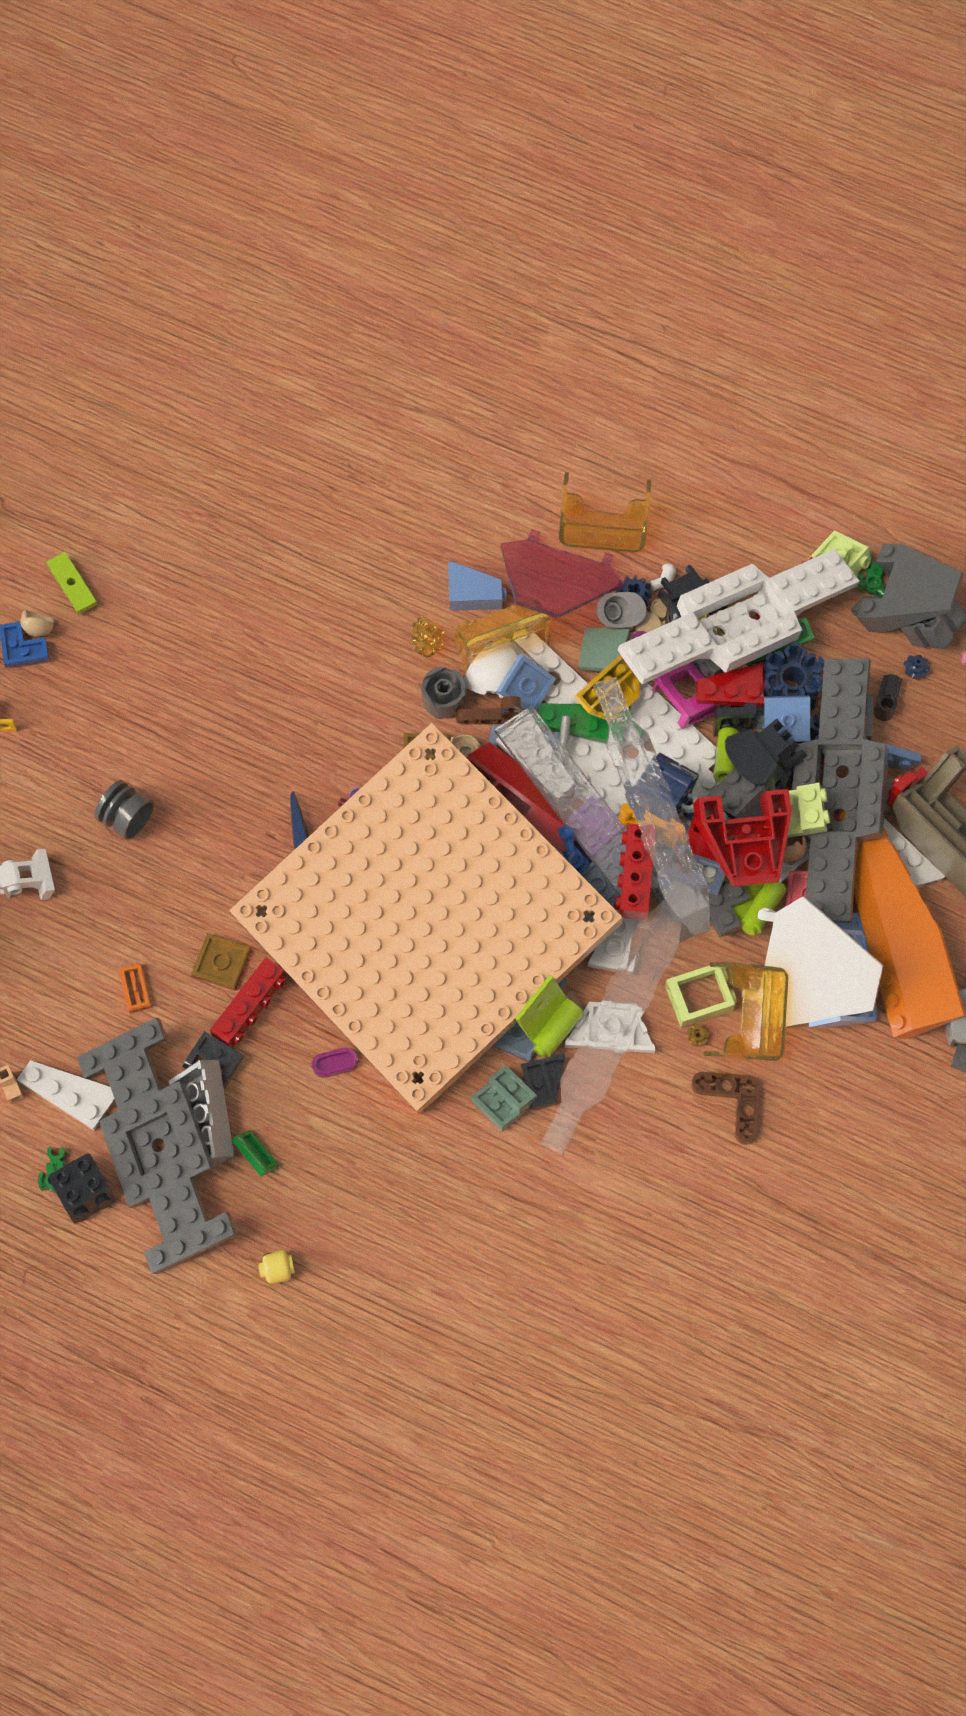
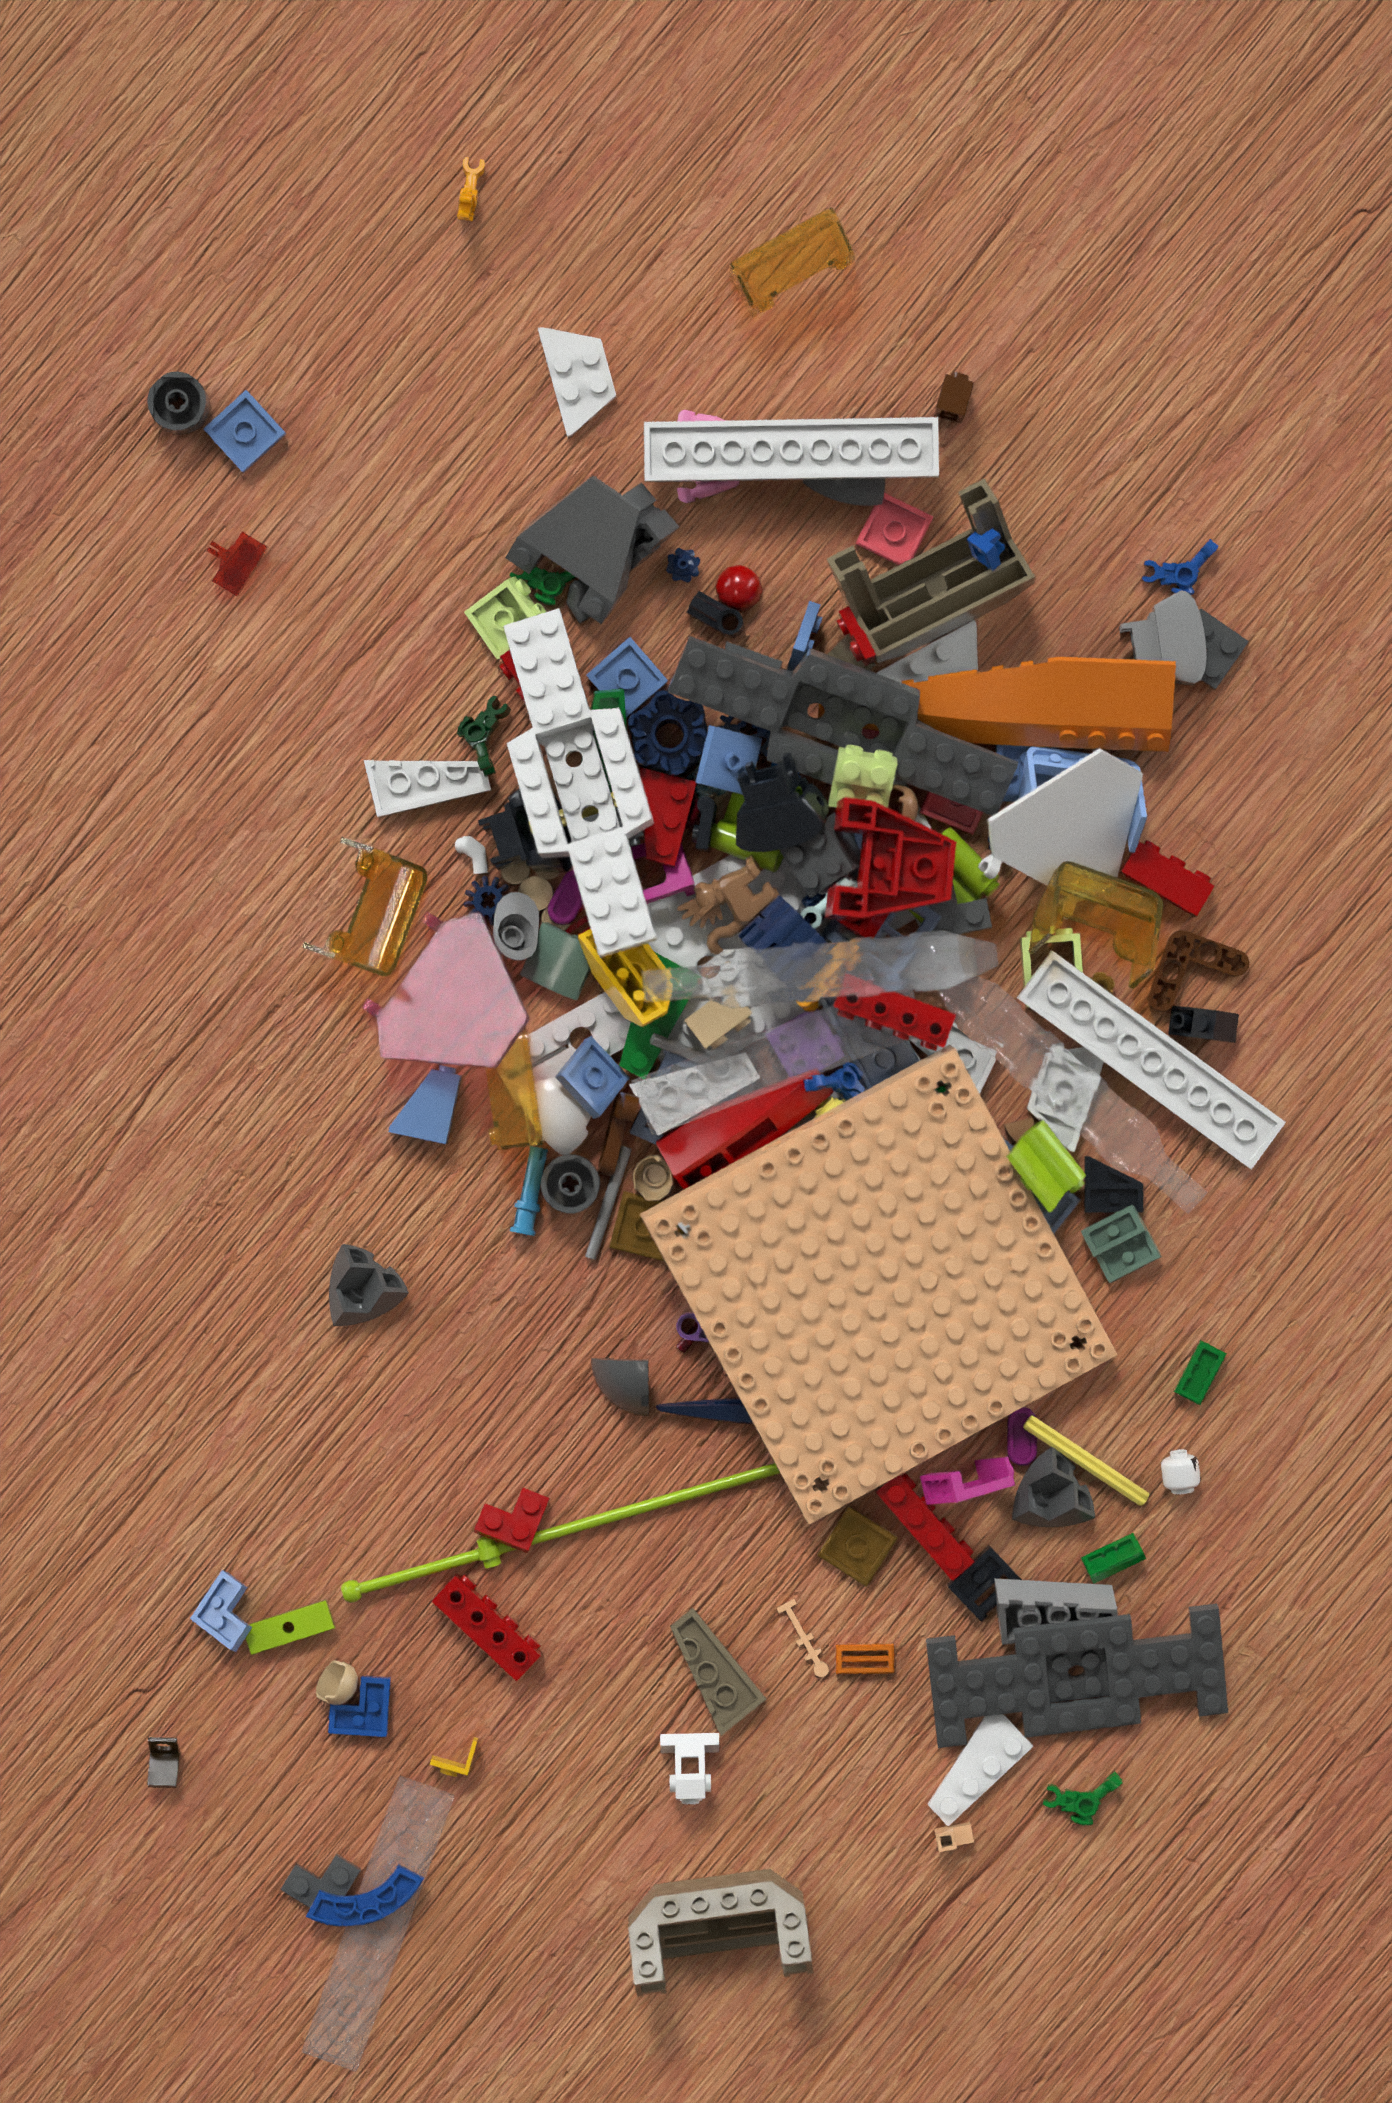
camera: 80 degrees left, 20 degrees up
black bracket [49,1153,116,1224] -> none
dark grey wheel [94,780,154,840] -> none
light yellow head [258,1250,295,1284] -> none
clear yellow piece [411,617,445,658] -> none
none -> dark grey brick [147,372,210,435]
none -> medium blue plate [190,1570,252,1652]
none -> medium blue plate [203,390,286,473]
none -> clear red plate [207,532,268,597]
none -> dark grey brick [329,1244,409,1326]
none -> lime bar [341,1463,780,1603]
none -> white wing [364,760,491,817]
none -> red brick [432,1573,542,1681]
none -> dark green piece [457,696,511,777]
none -> red plate [474,1487,550,1553]
none -> dark azure pin [510,1146,548,1236]
none -> light grey bar [585,1146,632,1260]
none -> medium blue plate [586,637,668,718]
none -> dark grey brick [591,1358,649,1416]
none -> dark tan wing [670,1607,766,1736]
none -> medium nougat animal [677,855,782,956]
none -> tan brick [684,985,753,1050]
none -> red hair [715,565,763,611]
none -> light nougat piece [776,1599,829,1677]
none -> dark pink window [920,1457,1015,1505]
none -> dark grey brick [1012,1447,1095,1527]
none -> white plate [1017,951,1286,1170]
none -> light yellow axle [1023,1416,1149,1506]
none -> red brick [1119,840,1215,917]
none -> white head [1161,1449,1201,1494]
none -> black slope [1168,1006,1239,1043]
none -> green plate [1173,1340,1227,1405]

